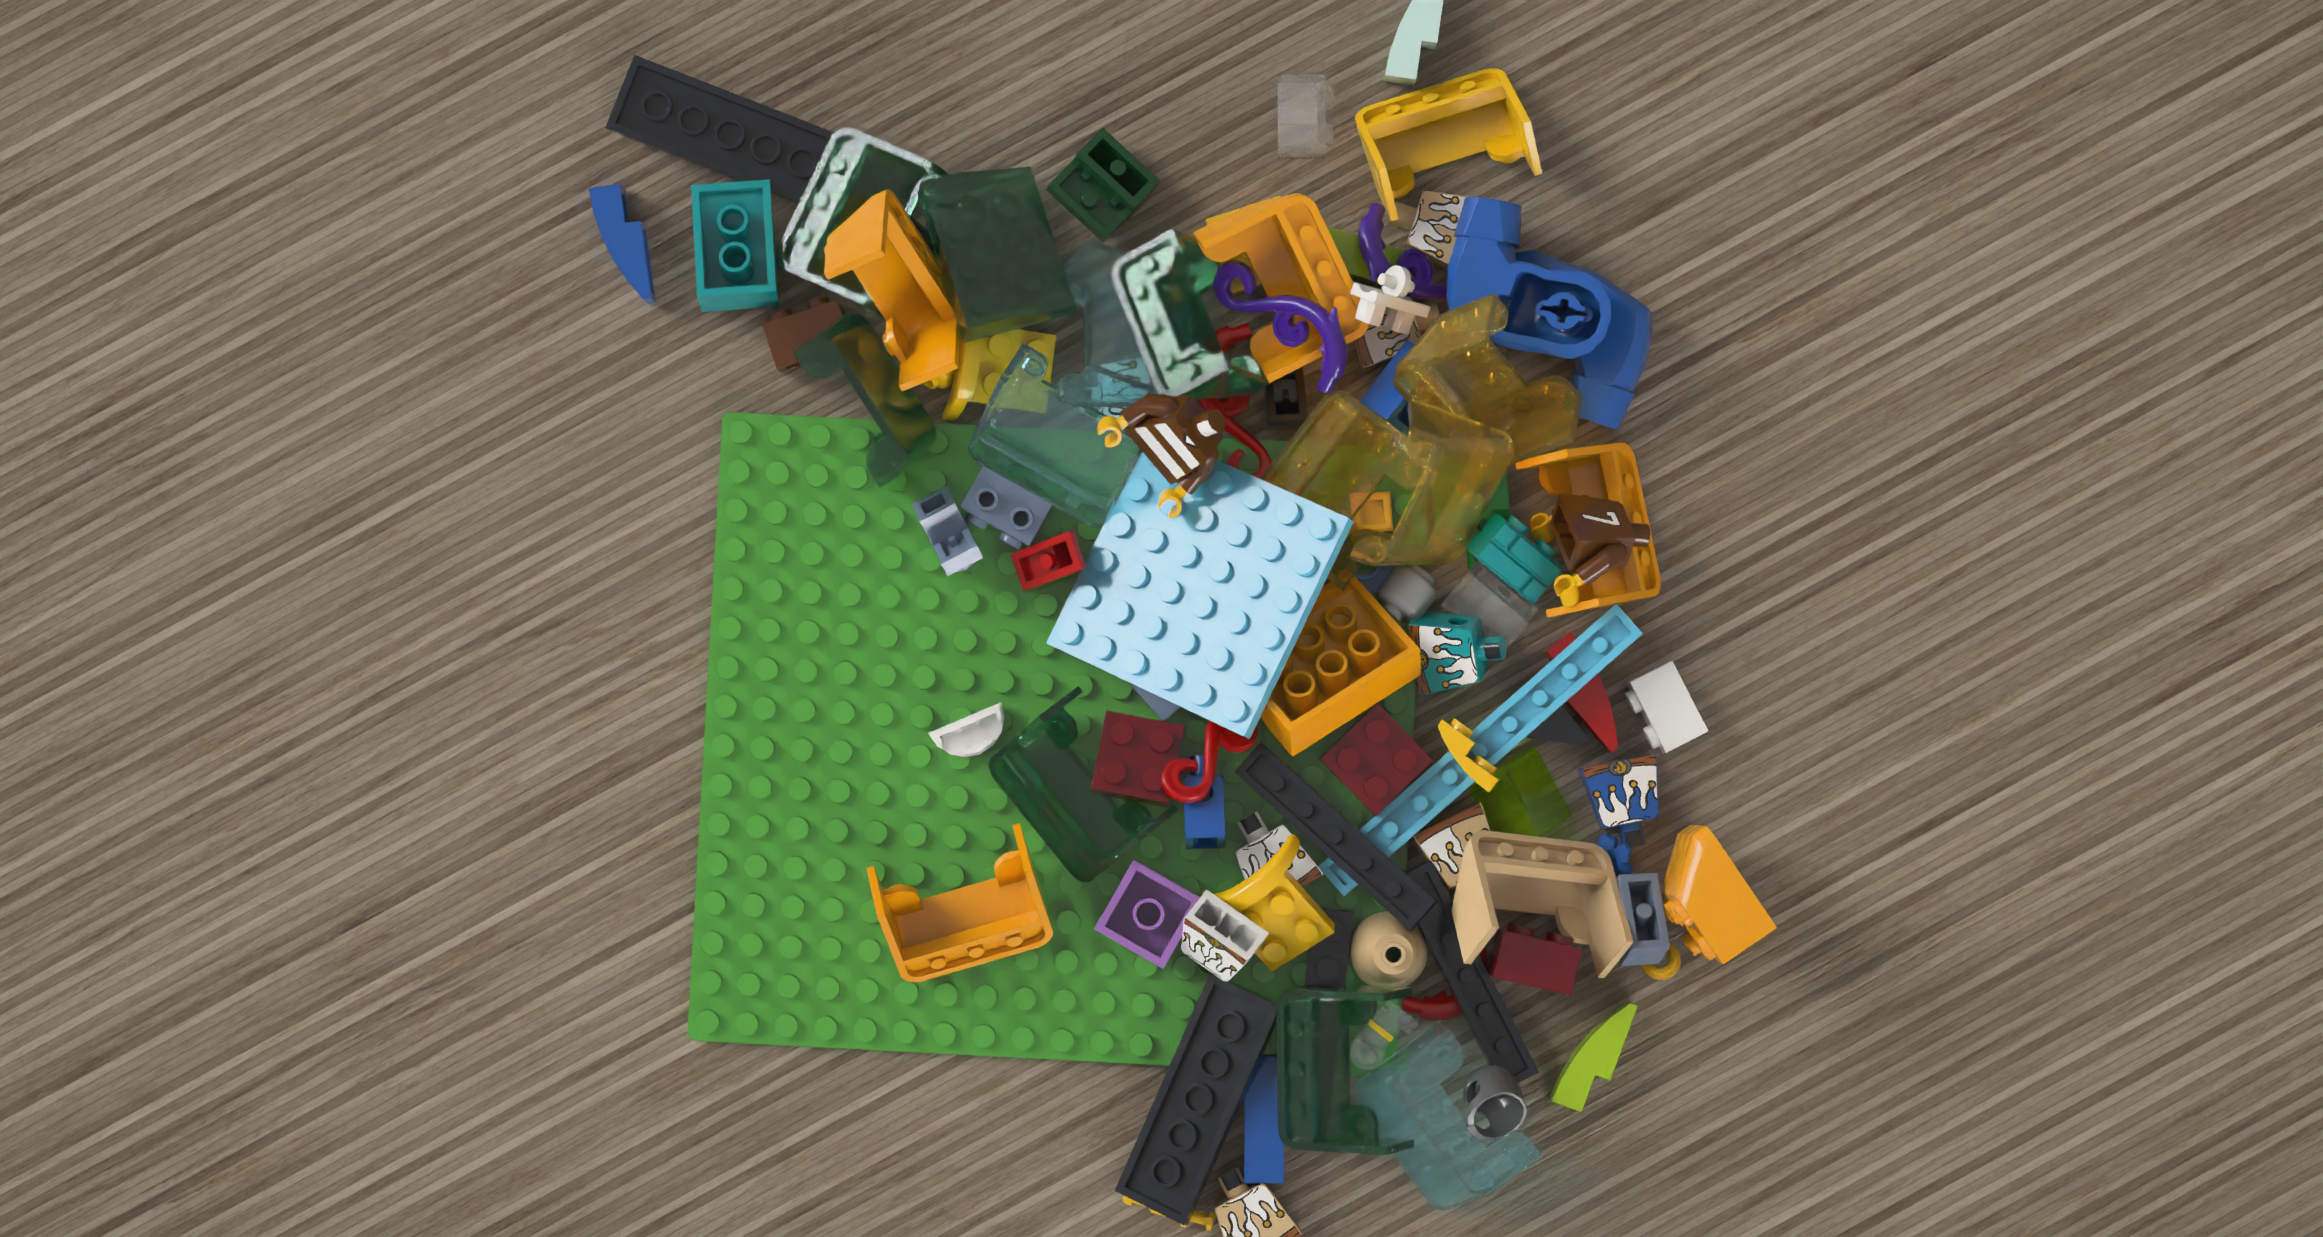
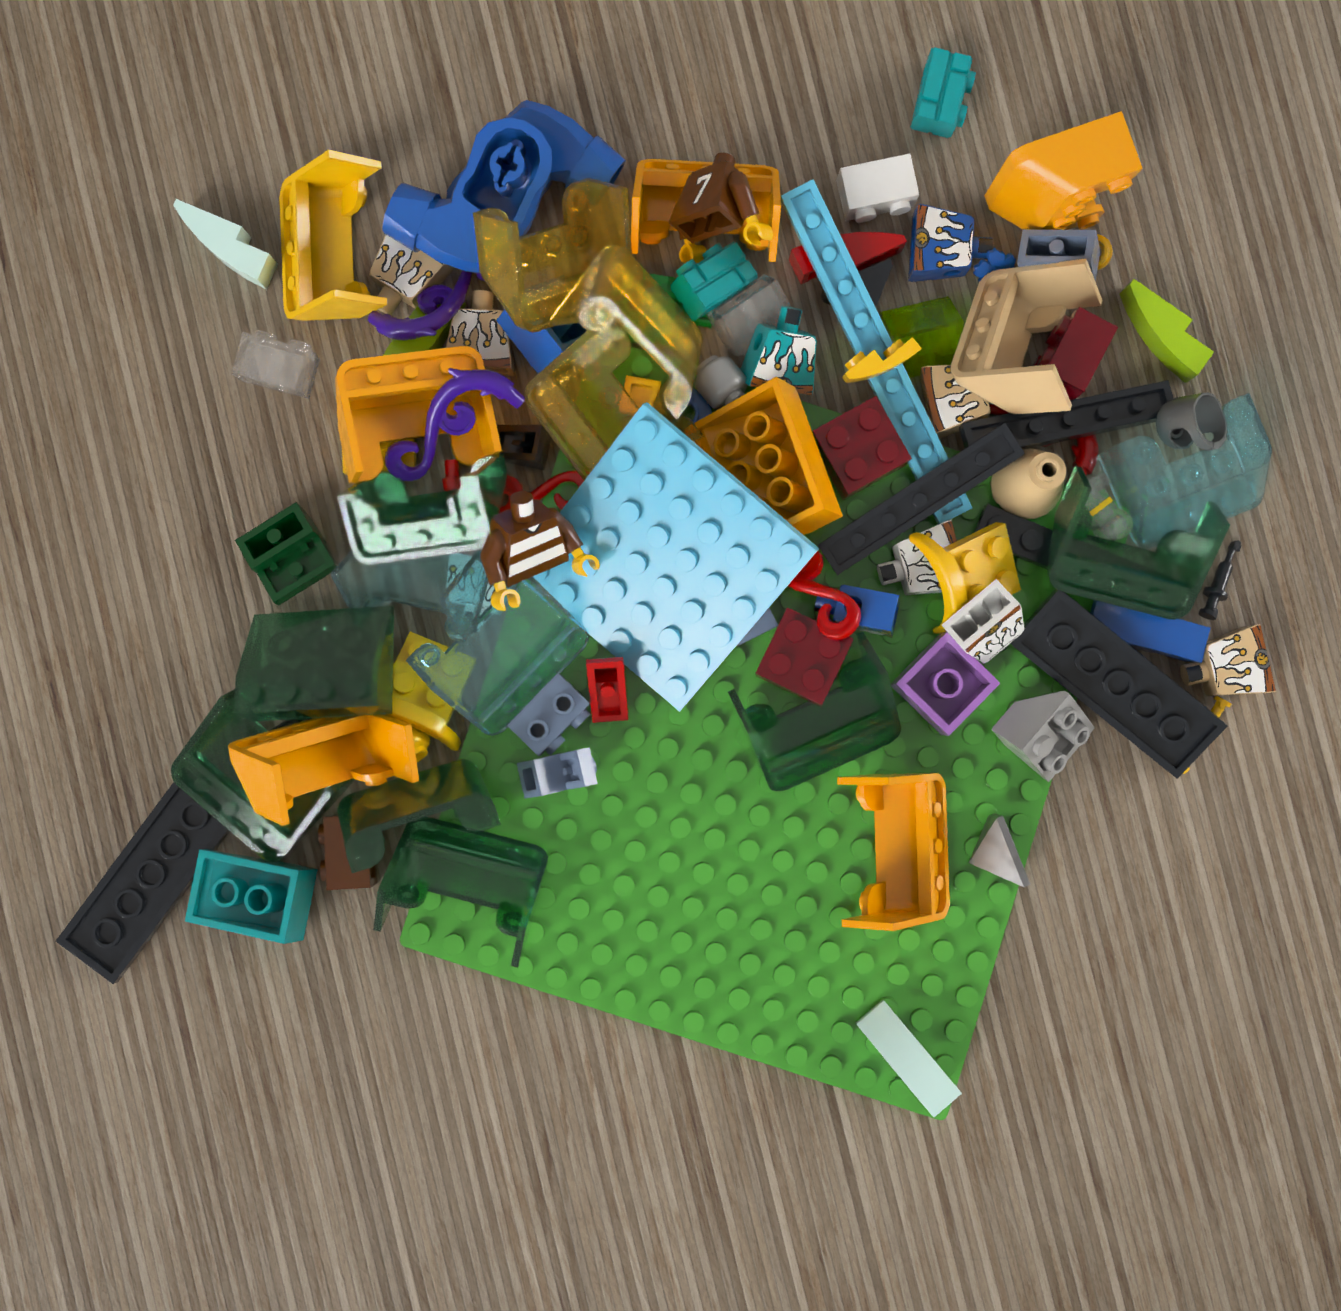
camera: 85 degrees left, 0 degrees up
blue slope [589,184,656,304] -> none
white tile [928,702,1005,757] -> none
white hips [1350,265,1430,335] -> none
none -> clear green windscreen [373,816,548,968]
none -> light aqua slope [856,1000,962,1117]
none -> teal brick [910,47,976,138]
none -> flat silver slope [969,814,1031,887]
none -> light grey slope [991,691,1095,782]
none -> black piece [1198,540,1241,620]

